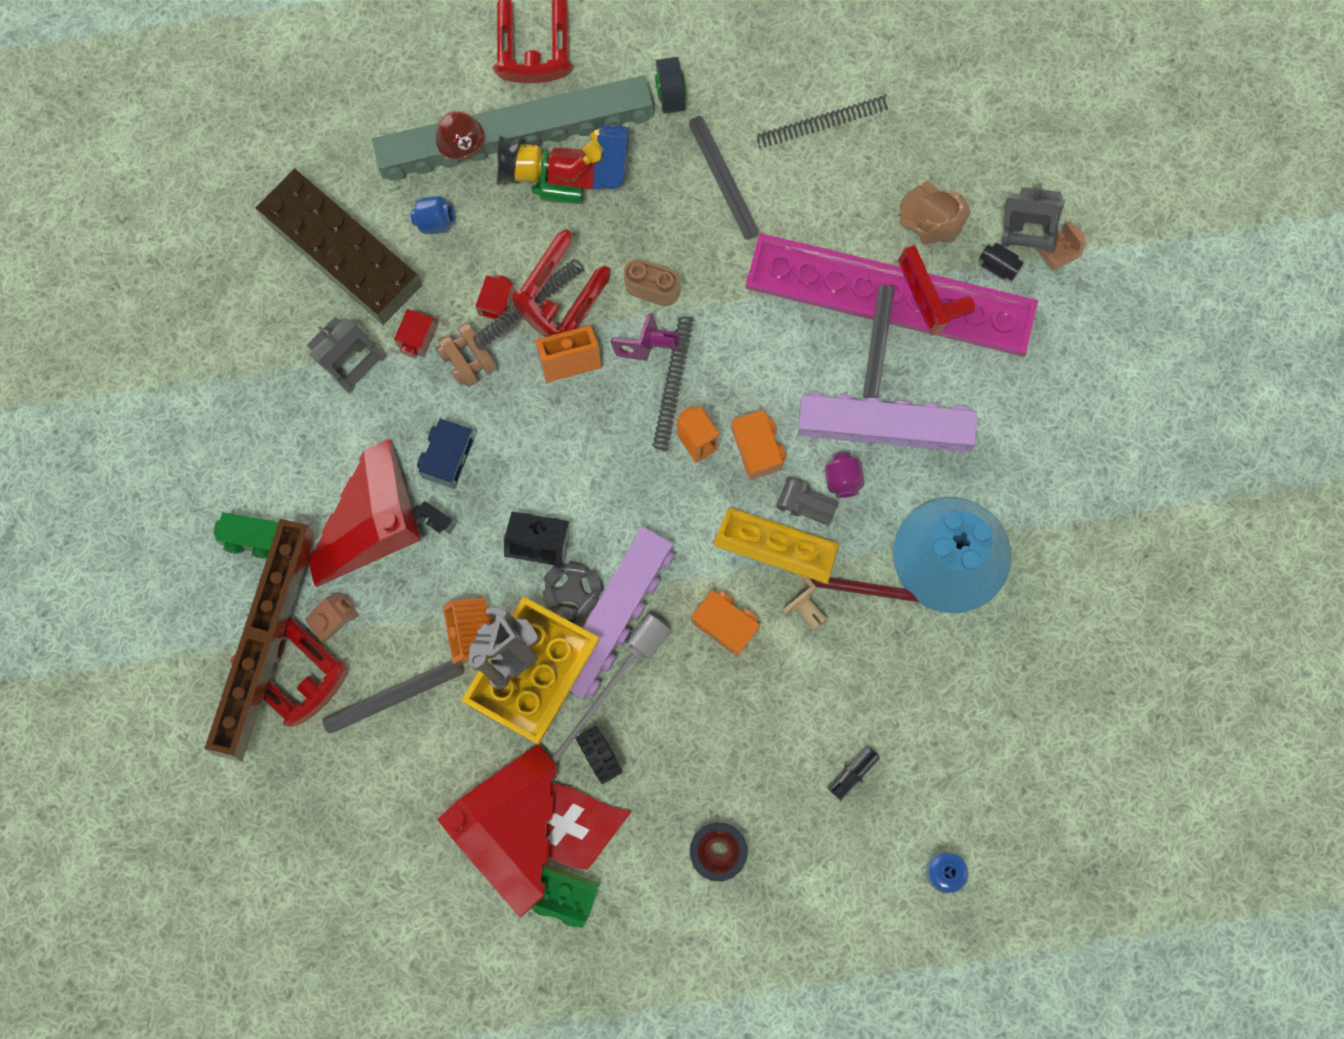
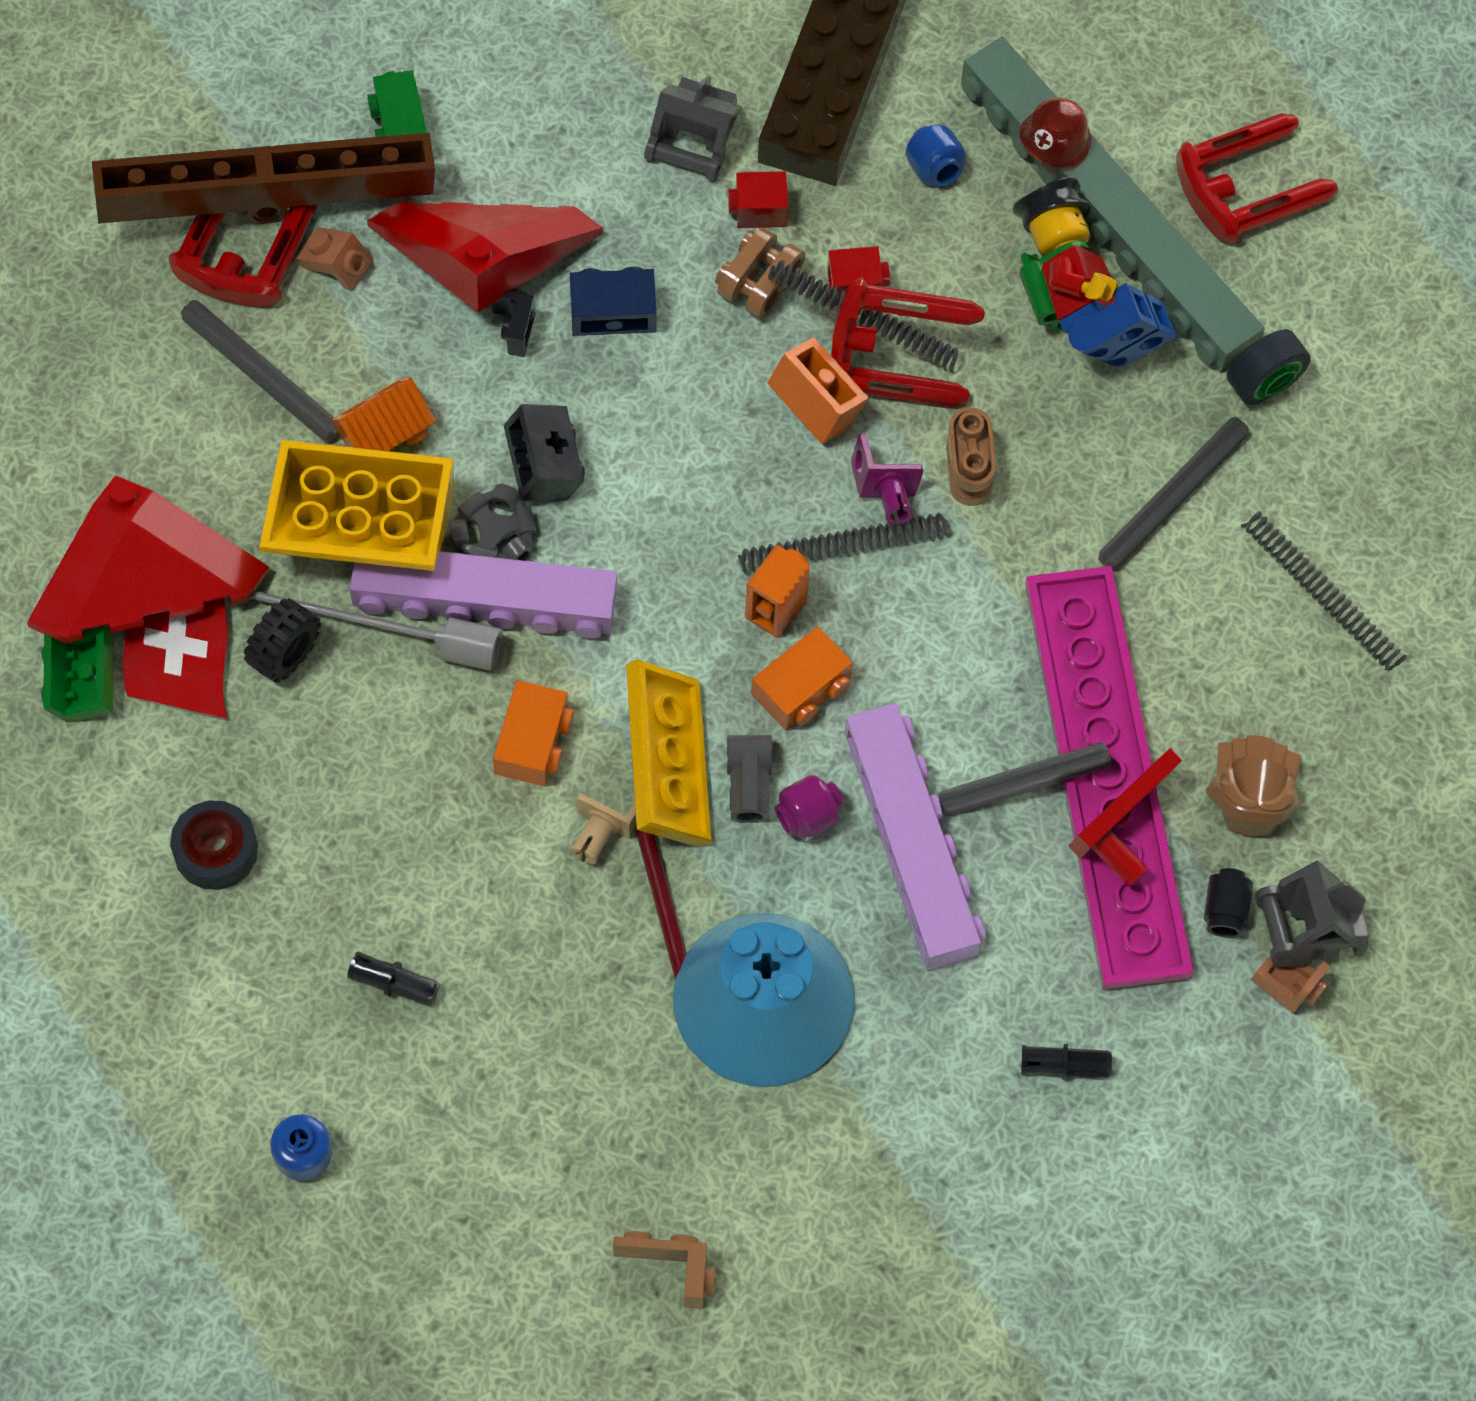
camera: 60 degrees right, 10 degrees down
dark grey piece [468,607,539,690] -> none
none -> medium nougat bracket [613,1231,715,1309]
none -> black axle [1021,1044,1112,1080]

